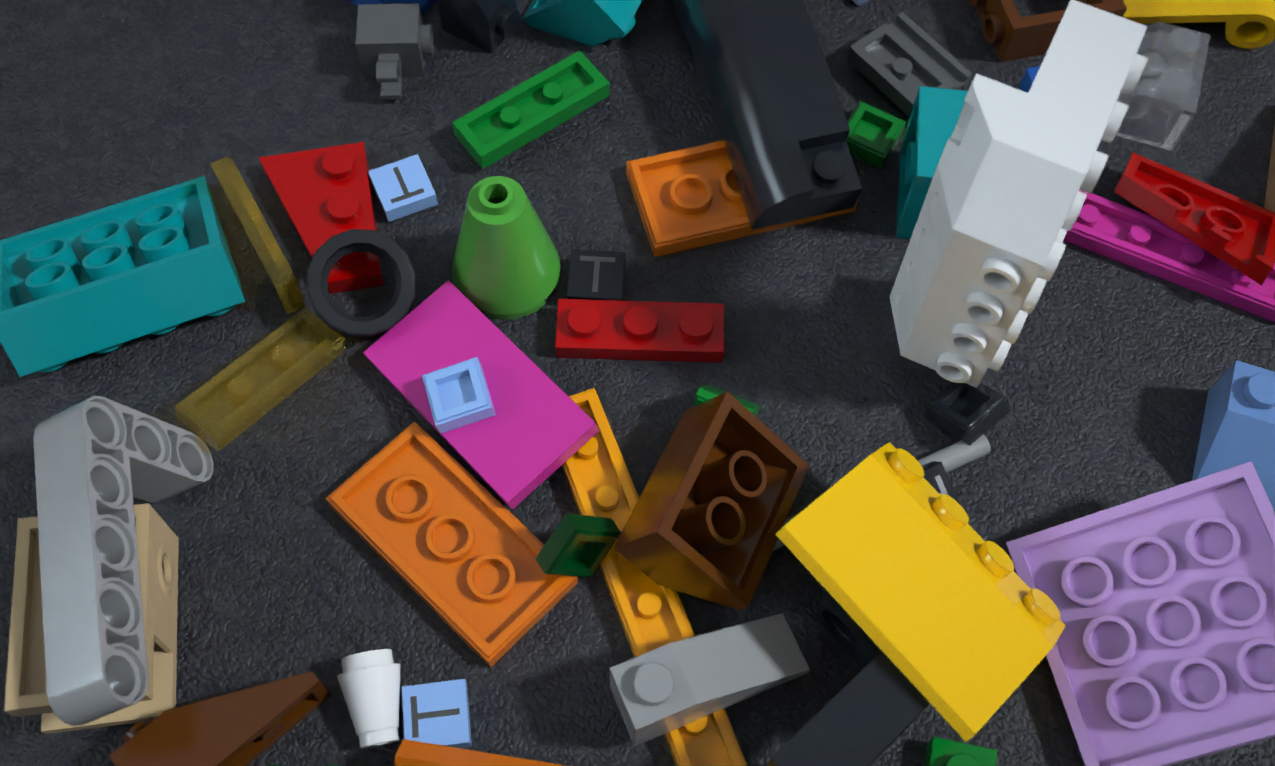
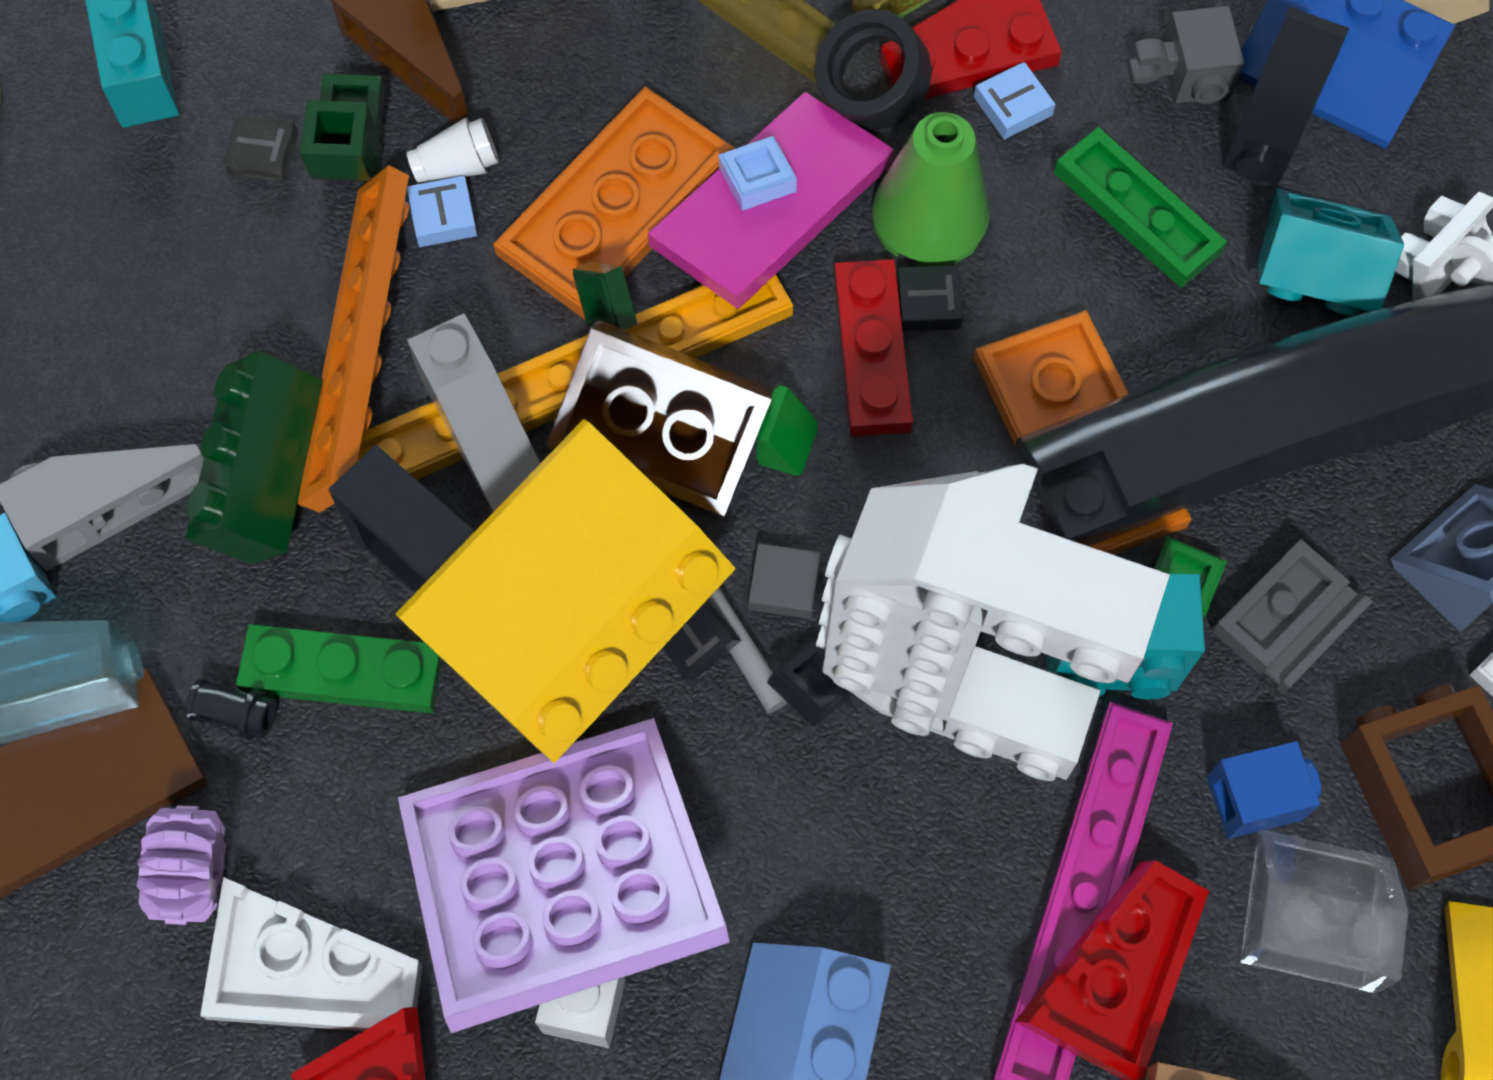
camera: 85 degrees right, 5 degrees up
none -> dark grey tile [748,543,821,619]

